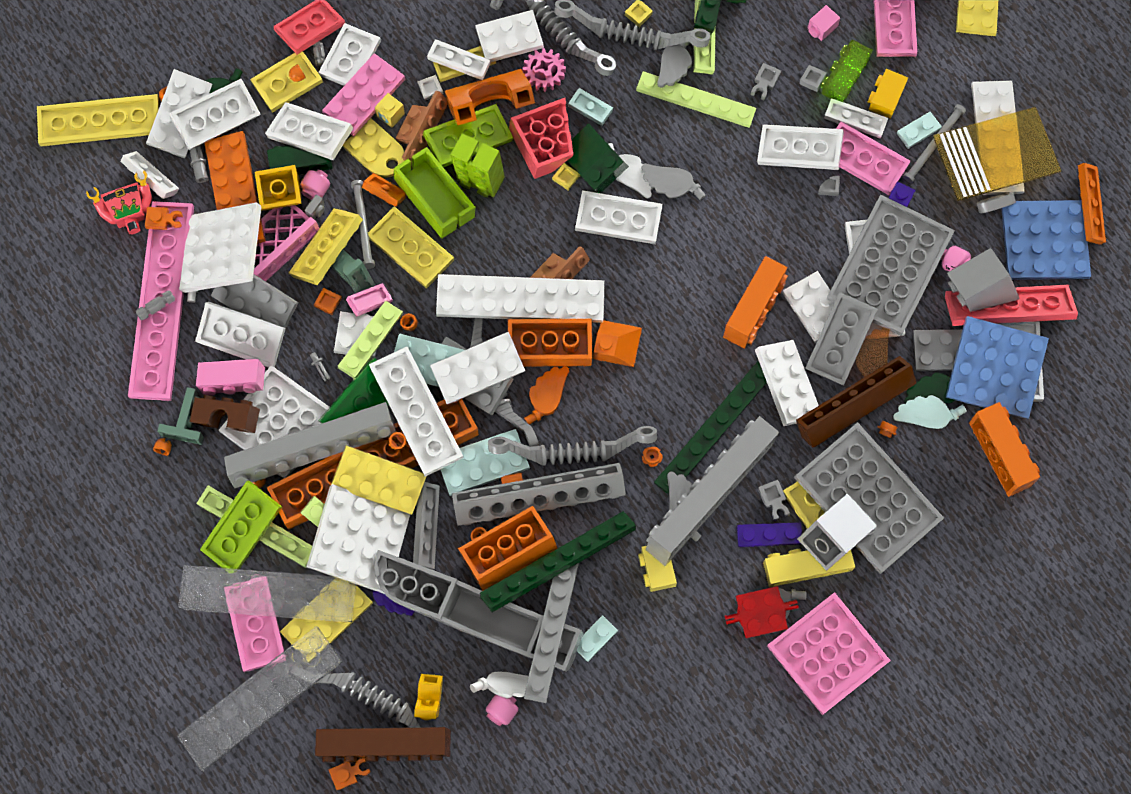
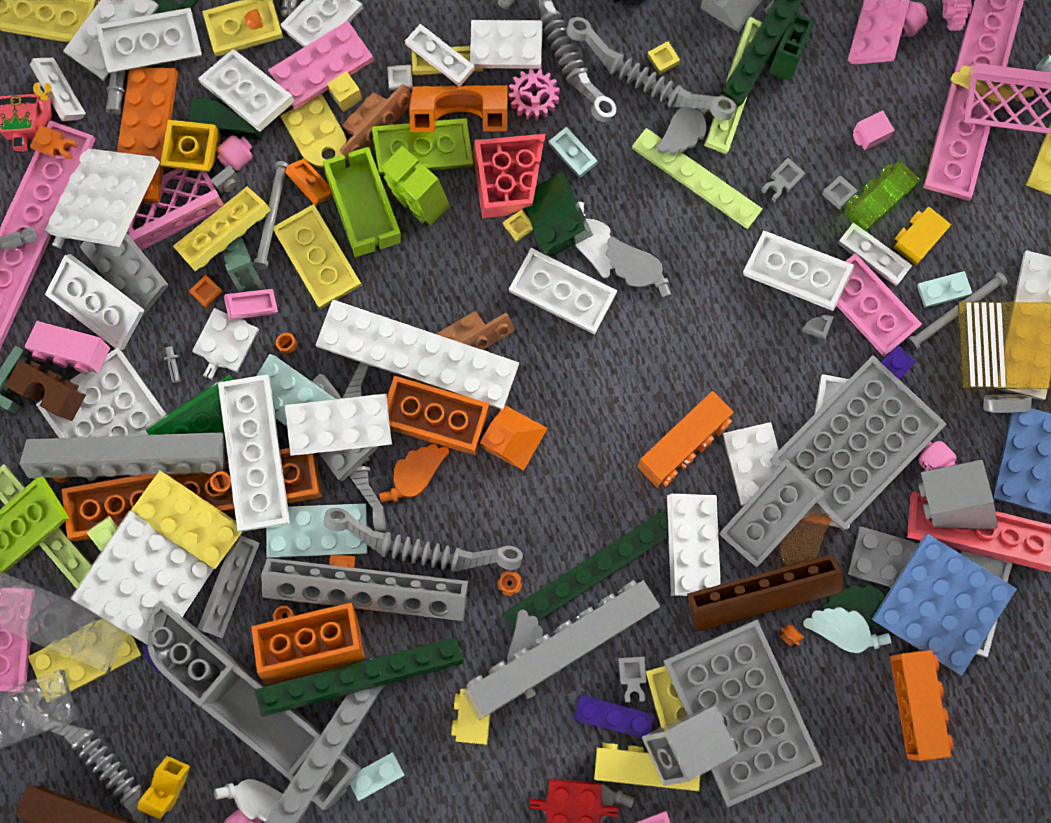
camera: 20 degrees right, 5 degrees up
yellowish green plate [338,300,403,379] -> none

